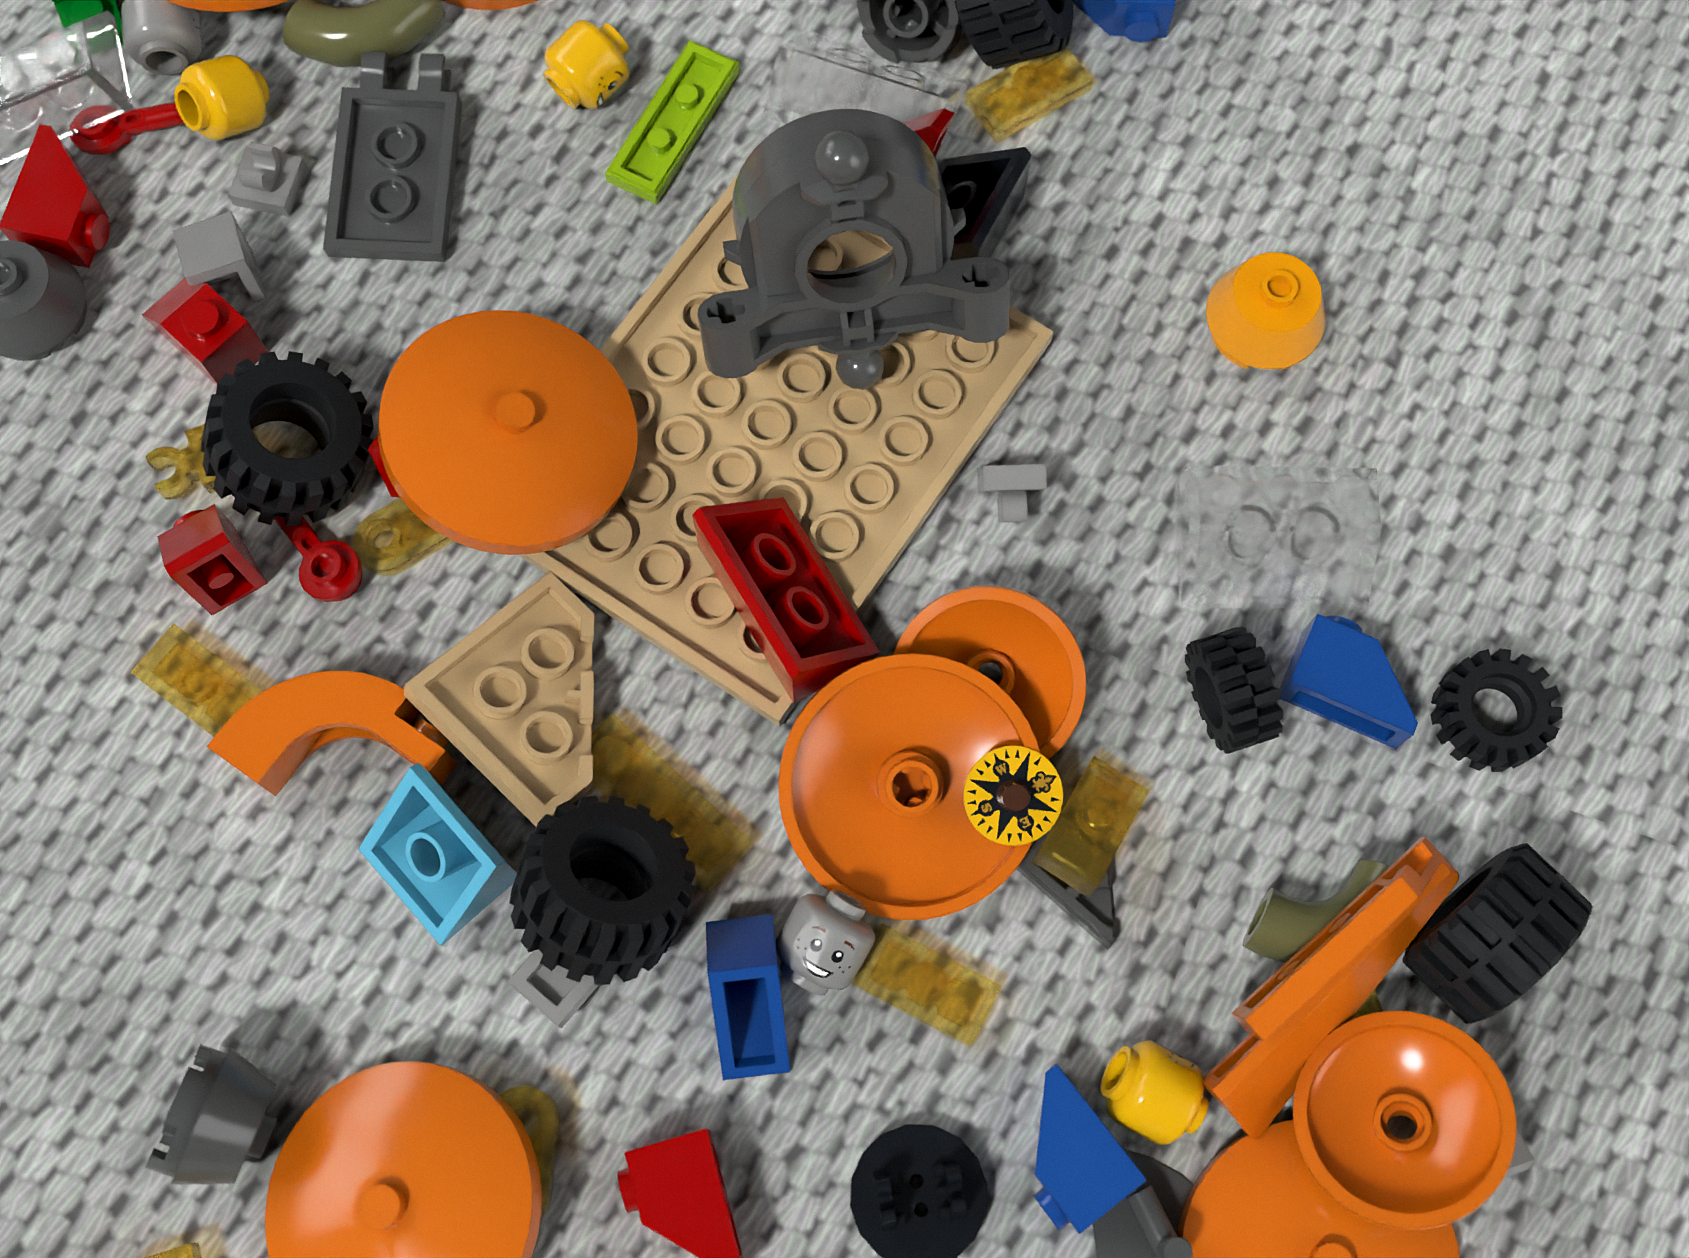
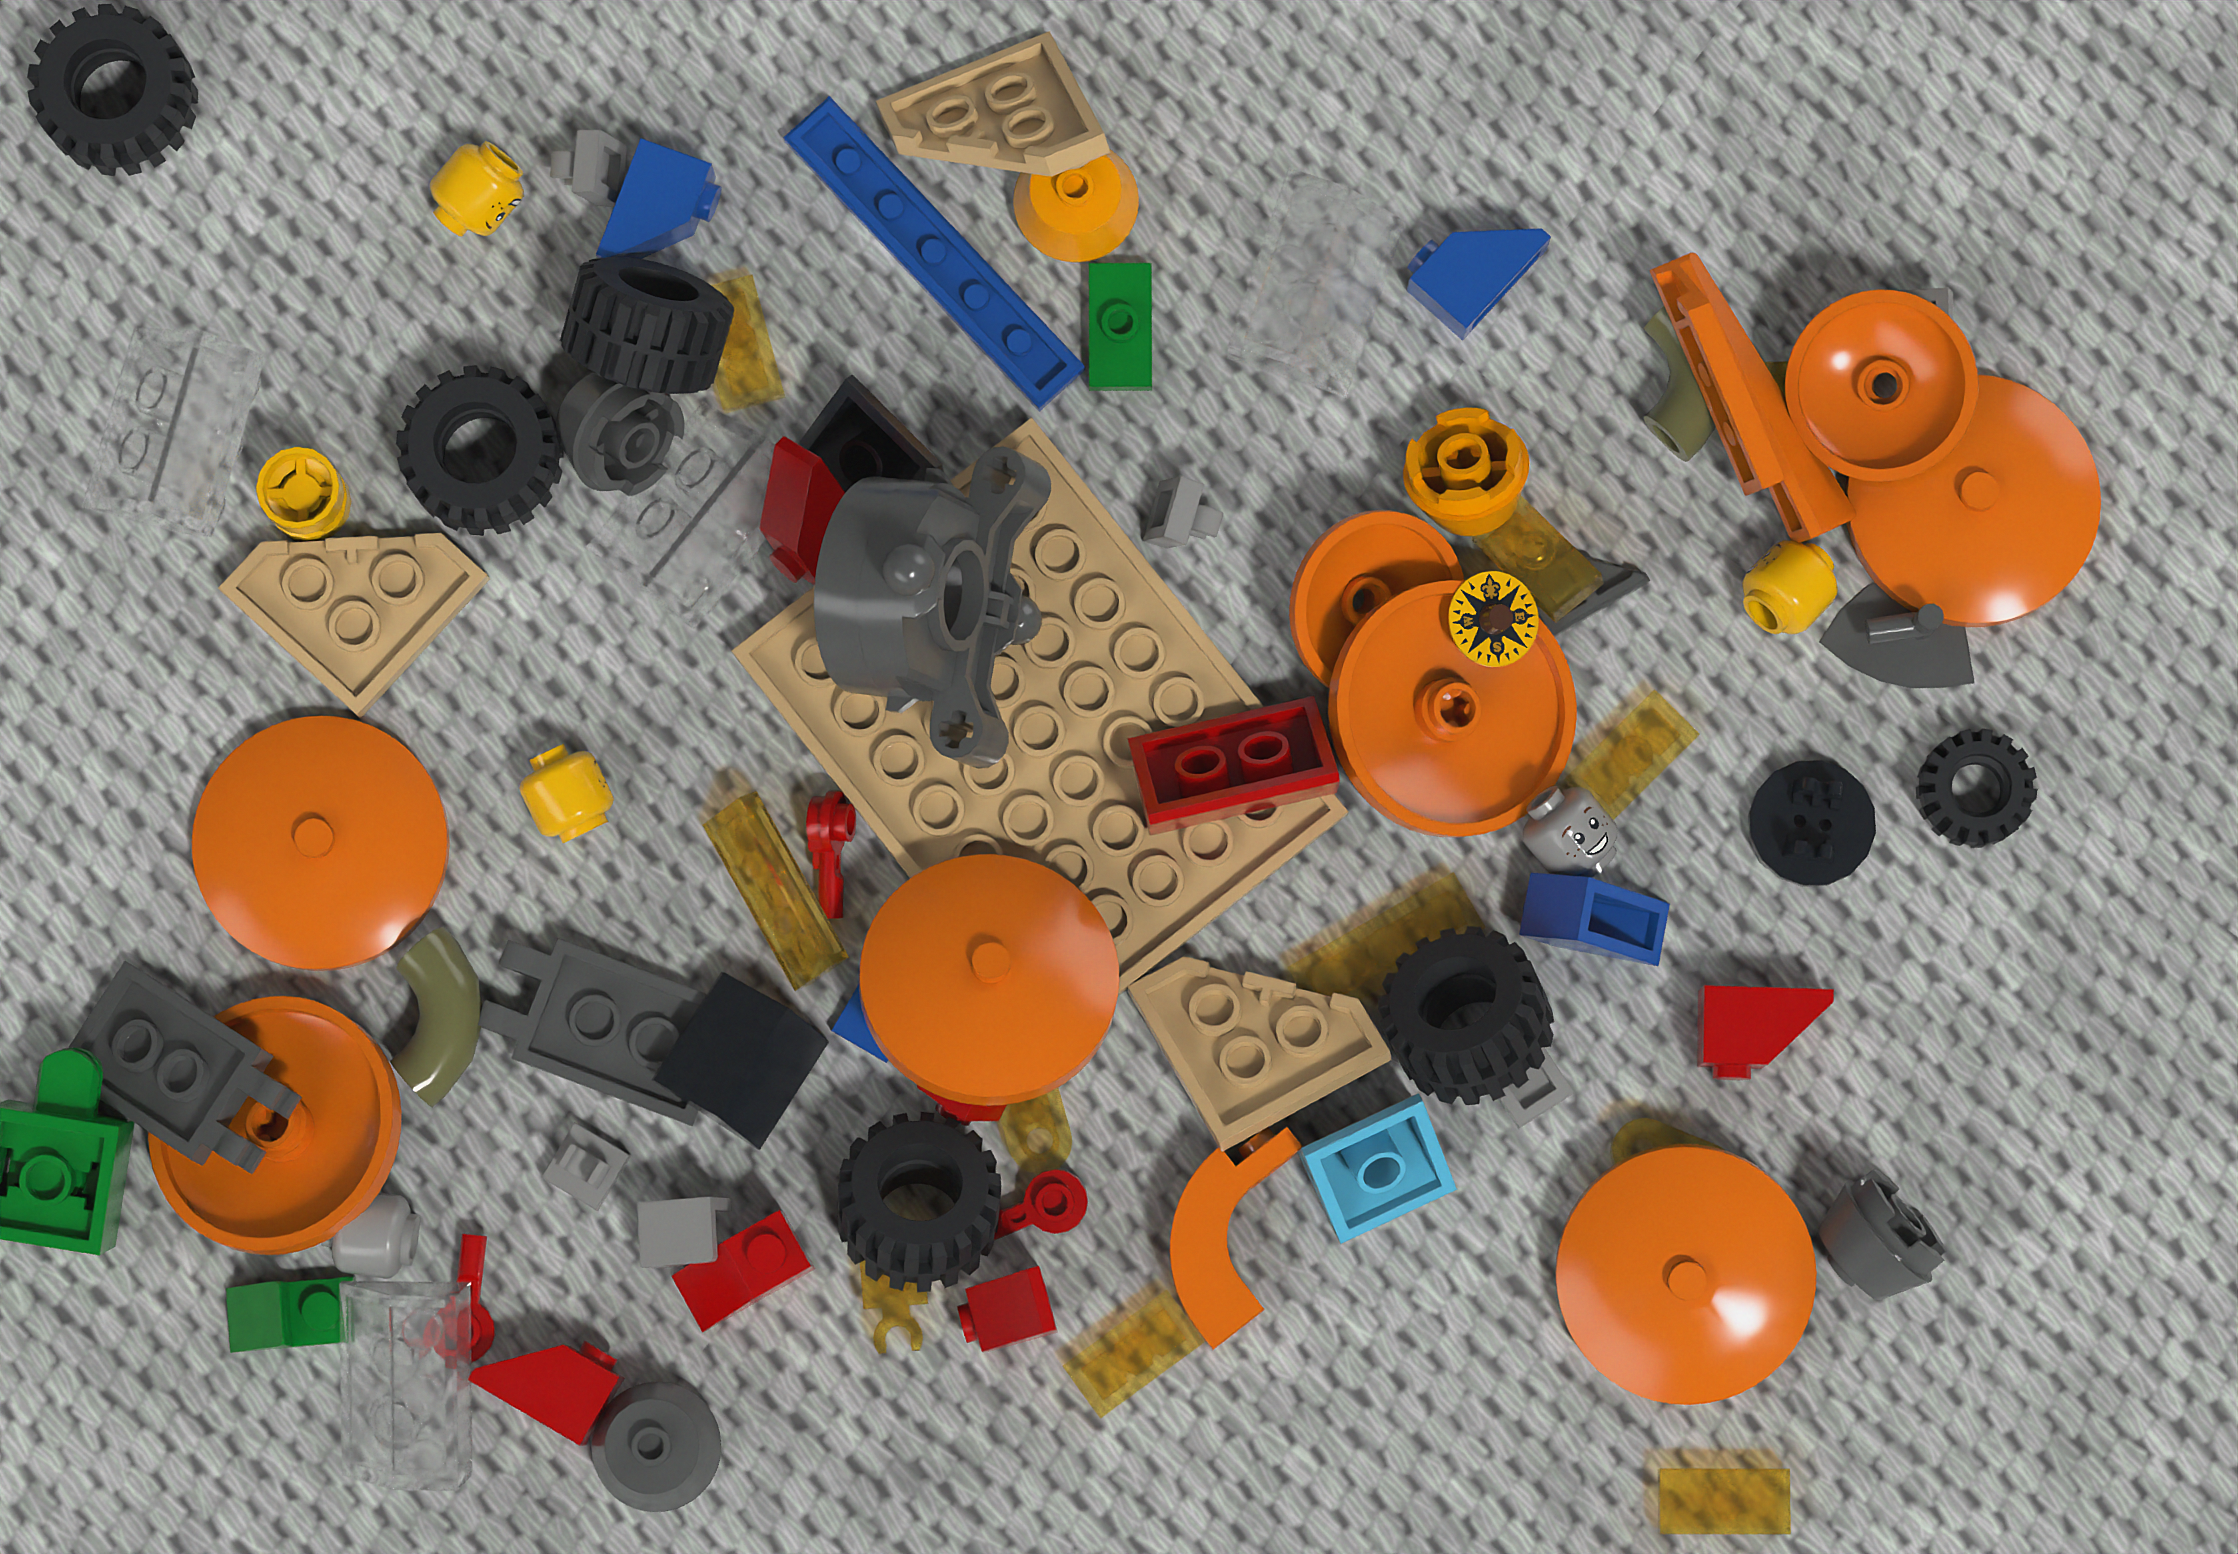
camera: 70 degrees left, 10 degrees up
dark grey cone [146,1044,278,1185] -> none
yellow head [174,55,270,141] -> none
lime tile [605,40,740,205] -> none
blue slope [1033,1064,1146,1234] -> none
black tyre [1185,626,1284,754] -> none
black tyre [1402,843,1593,1024] -> none
black tyre [1430,648,1563,772] -> none
none -> black slope [652,972,829,1150]
none -> clear yellow plate [702,791,850,991]
none -> blue tile [783,96,1085,412]
none -> red plate [806,790,856,919]
none -> tan plate [876,31,1111,177]
none -> green plate [1089,263,1152,391]
none -> light orange cone [1403,407,1530,536]

